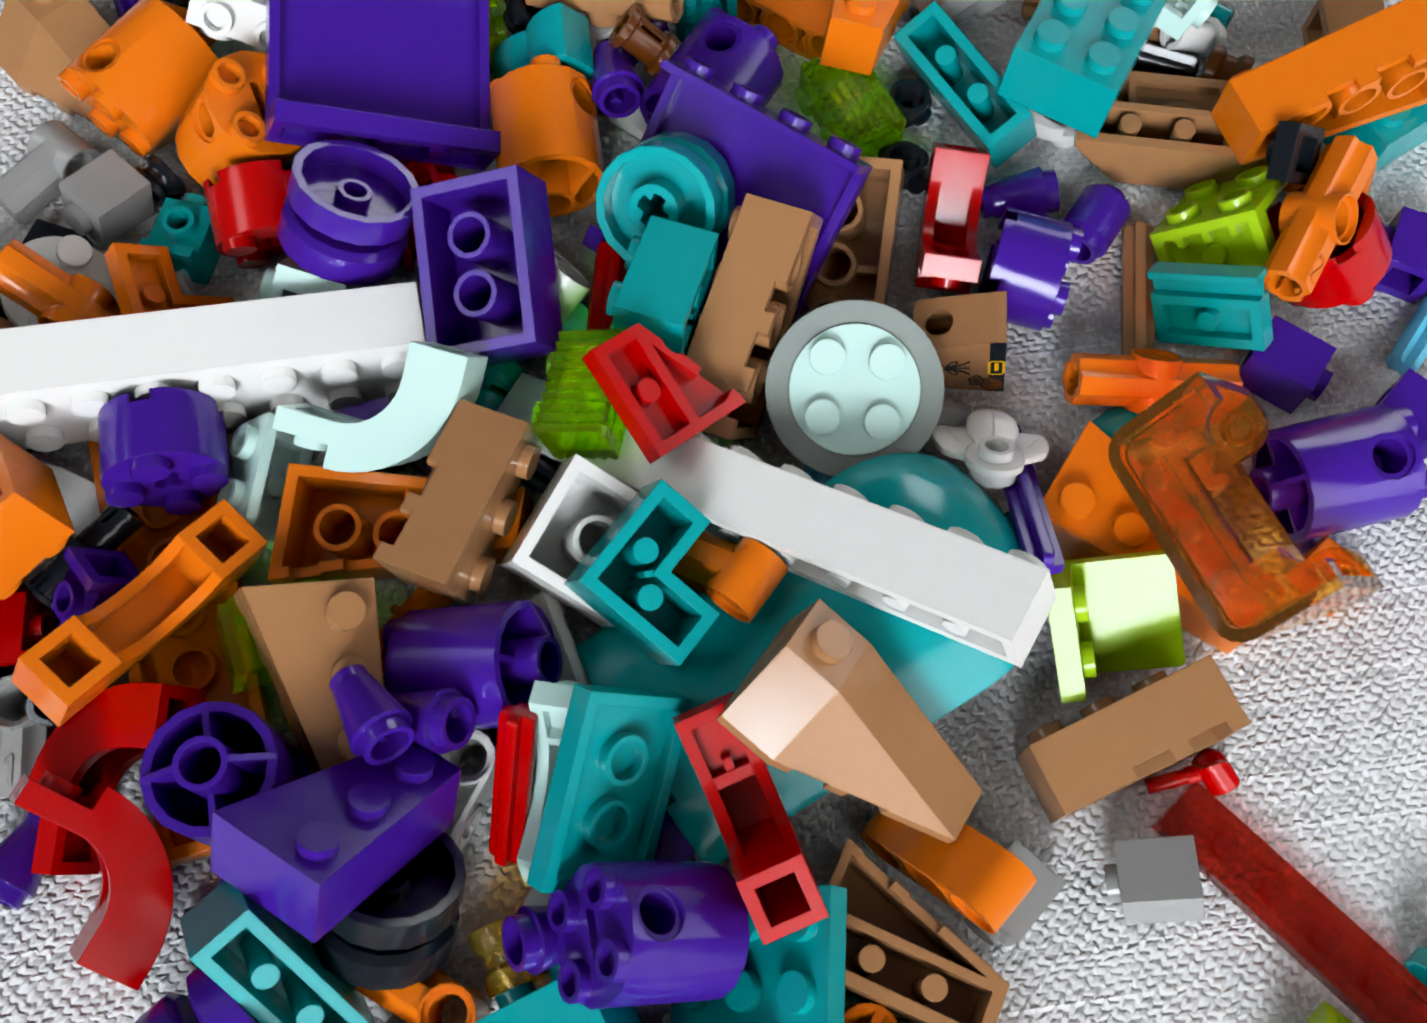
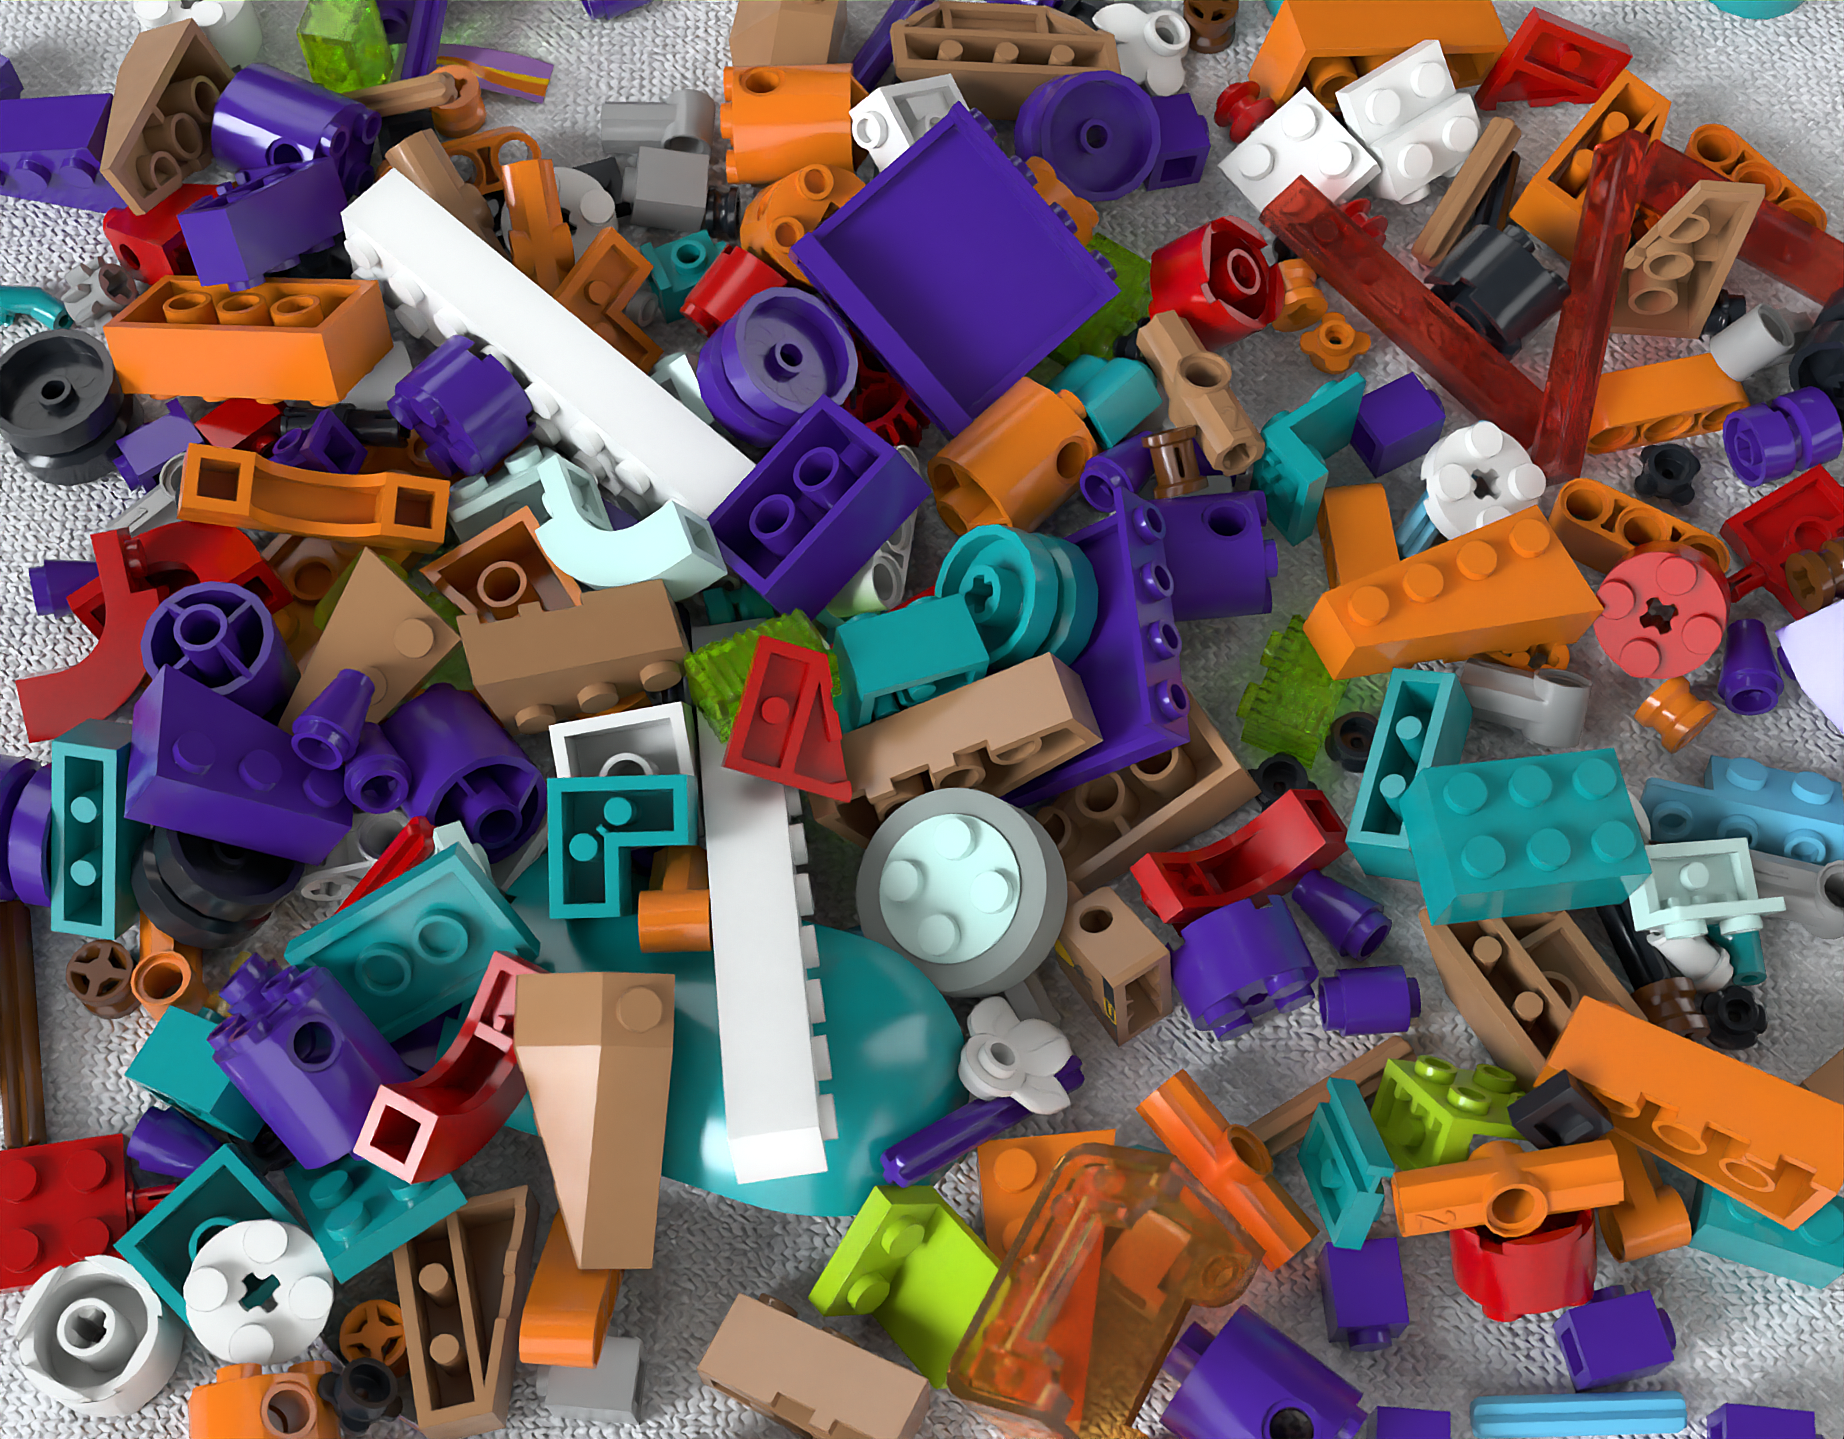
camera: 55 degrees right, 5 degrees down
none -> black plate [1700,986,1768,1050]

